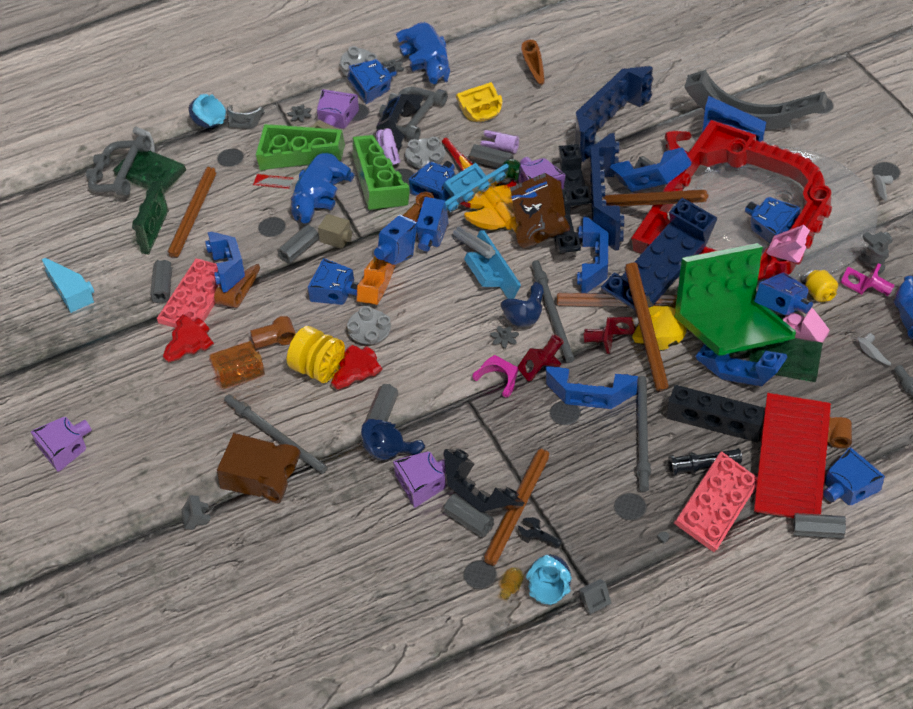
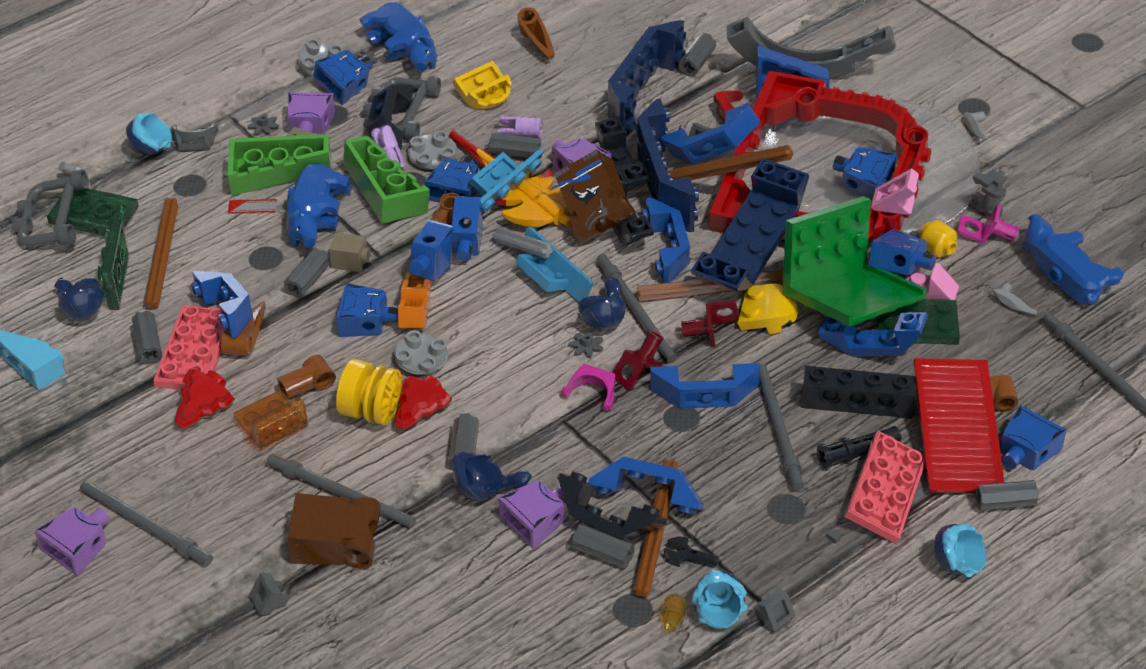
camera: 15 degrees left, 5 degrees down
dark green plate [502,159,521,179] -> none
dark orange axle [625,262,669,391] -> none
none -> dark blue piece [54,278,103,321]
none -> dark grey bar [80,480,213,566]
none -> blue slope [588,457,704,514]
none -> dark grey axle [679,33,716,77]
none -> medium azure hair [934,523,987,577]

